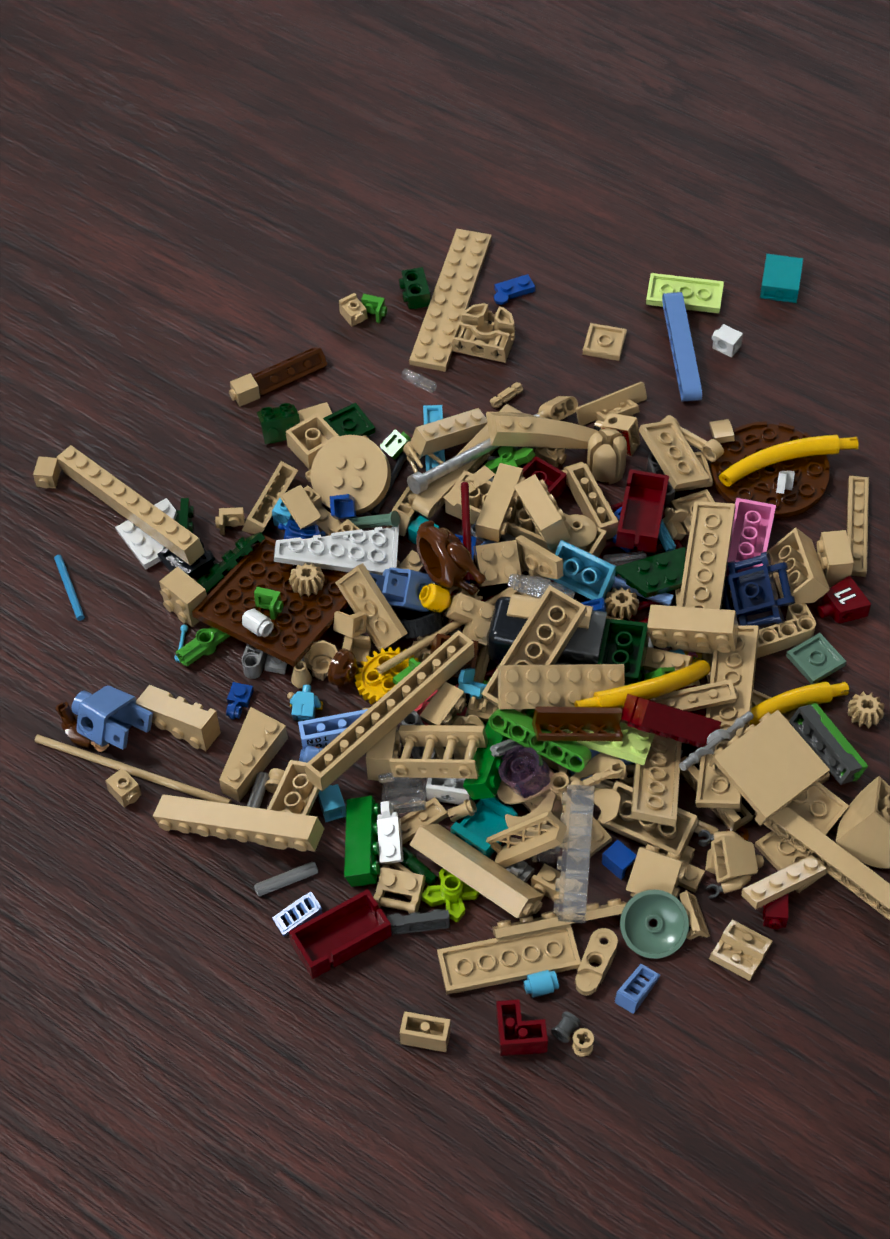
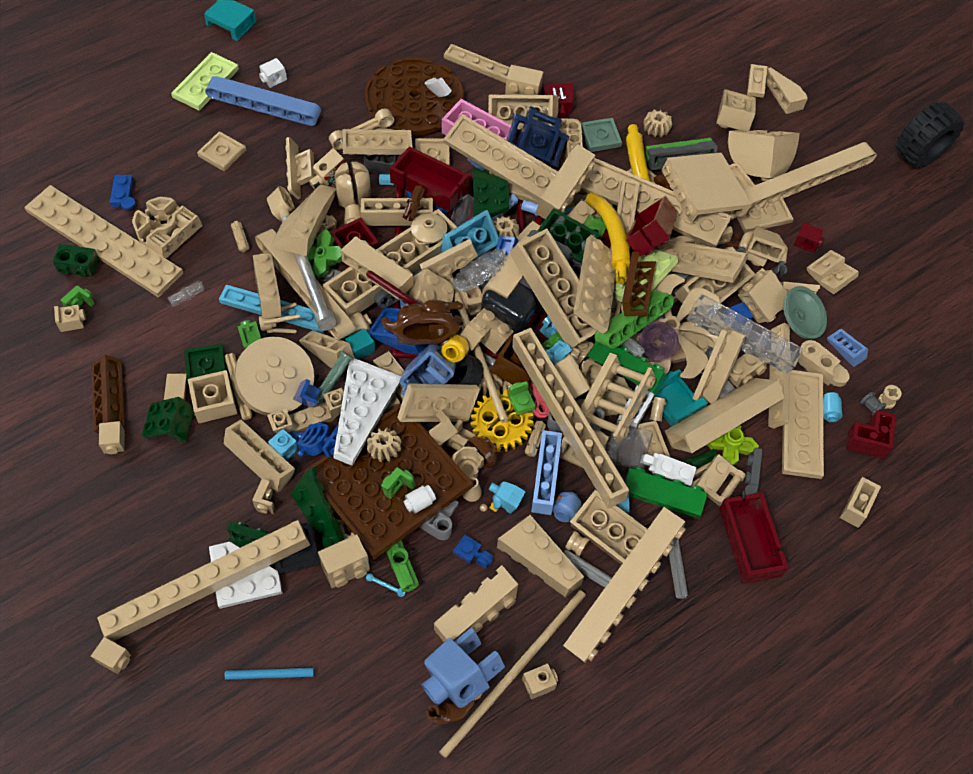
camera: 75 degrees left, 5 degrees up
slope [272,892,322,937] -> none
tan slope [280,485,321,529] -> none
tan piece [443,466,495,506] -> none
tan brick [514,474,571,550] -> none
tan piece [571,761,624,796] -> none
light grey piece [679,711,754,771] -> none
tan slope [709,419,735,443] -> none
yellow animal [719,435,859,487] -> none
tan plate [741,855,827,909] -> none
none -> tan head [349,312,372,336]
none -> reddish brown axle [403,186,425,221]

